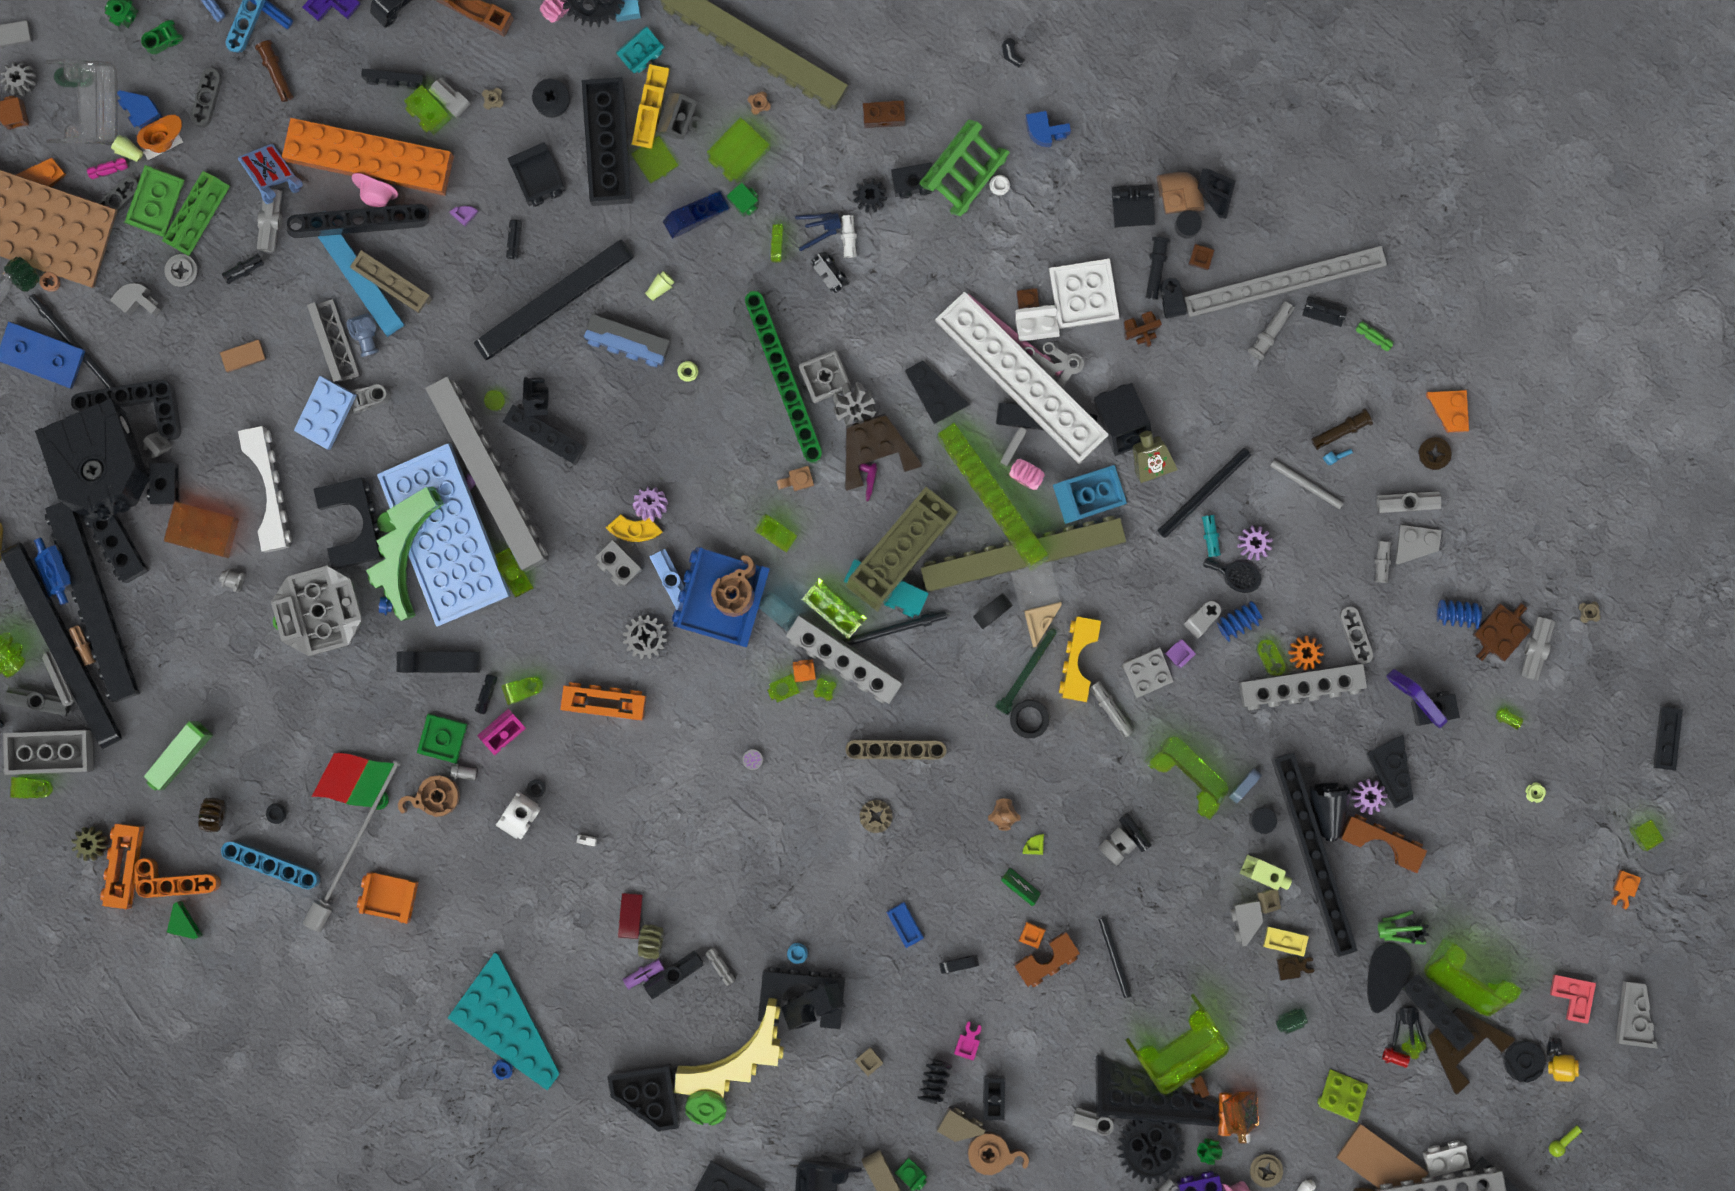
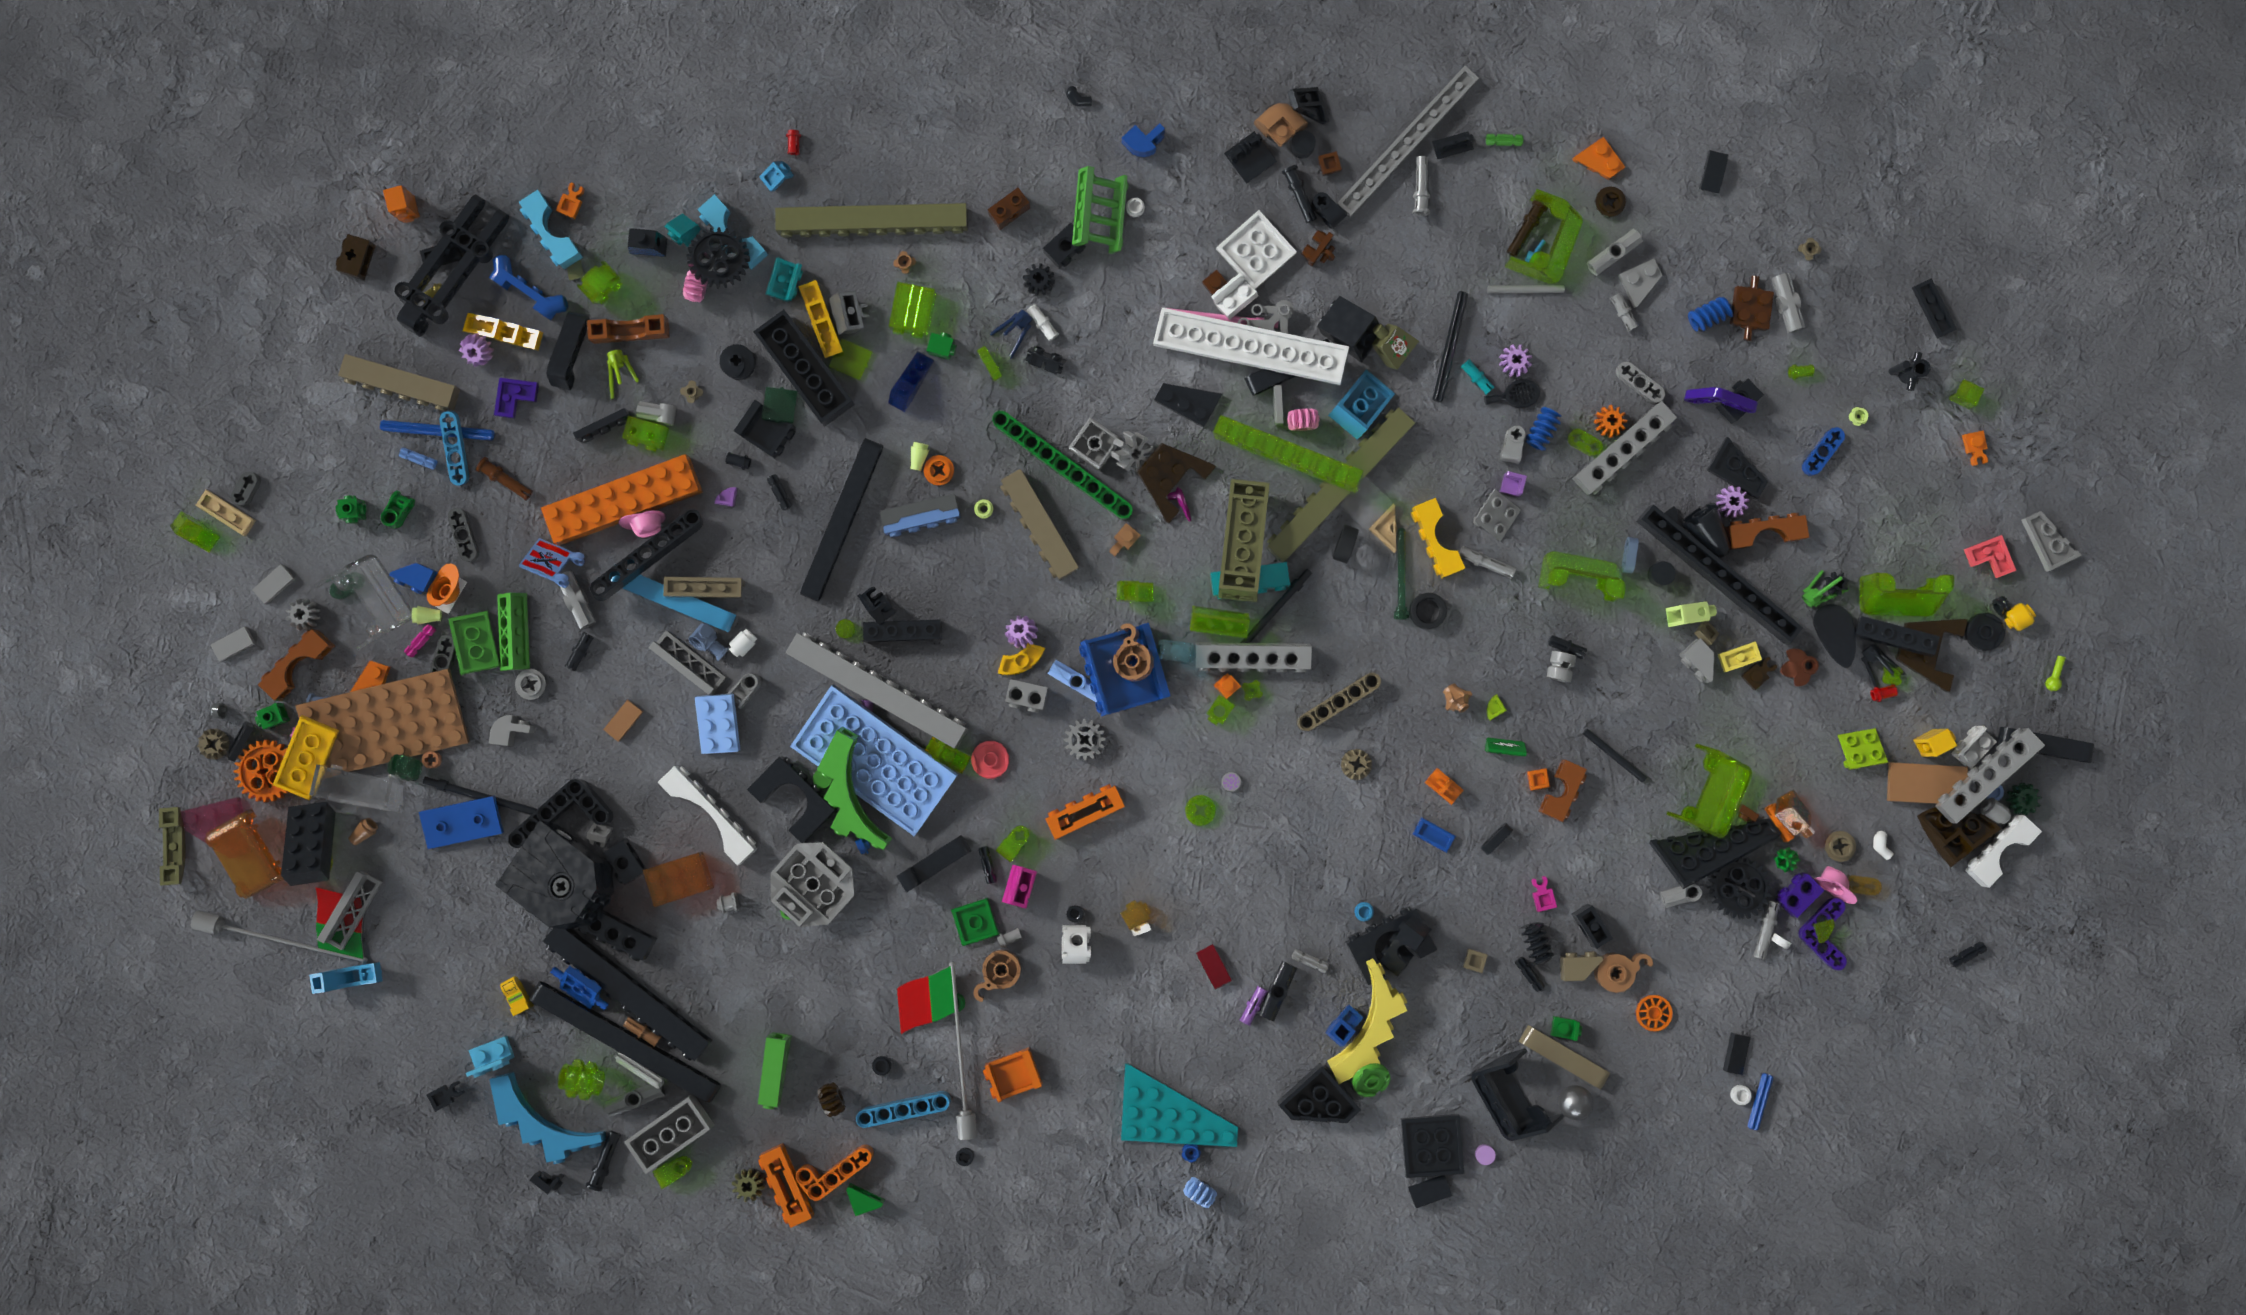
camera: 30 degrees left, 0 degrees up
olive gear [638,924,664,959] -> none
clear green brick [1276,1008,1308,1035] -> none
none -> lime plant [607,350,639,399]
none -> black pin [725,452,751,470]
none -> white brick [729,629,757,657]
none -> clear green piece [762,387,798,423]
none -> orange gear [924,455,954,486]
none -> black bush [956,1148,974,1166]
none -> coral tile [971,741,1009,779]
none -> dark tan brick [1000,469,1079,581]
none -> clear yellow brick [1120,900,1151,930]
none -> light blue gear [1183,1177,1217,1208]
none -> clear neon green gear [1185,795,1216,826]
none -> blue brick [1325,1005,1364,1047]
none -> orange hips [1424,768,1464,805]
none -> clear neon green windscreen [1504,189,1583,284]
none -> black axle [1515,957,1545,992]
none -> black slope [1699,150,1728,193]
none -> copper plate [1780,649,1819,686]
none -> blue beam [1802,427,1845,476]
none -> black pin [1889,352,1931,391]
none -> yellow brick [1913,729,1957,757]

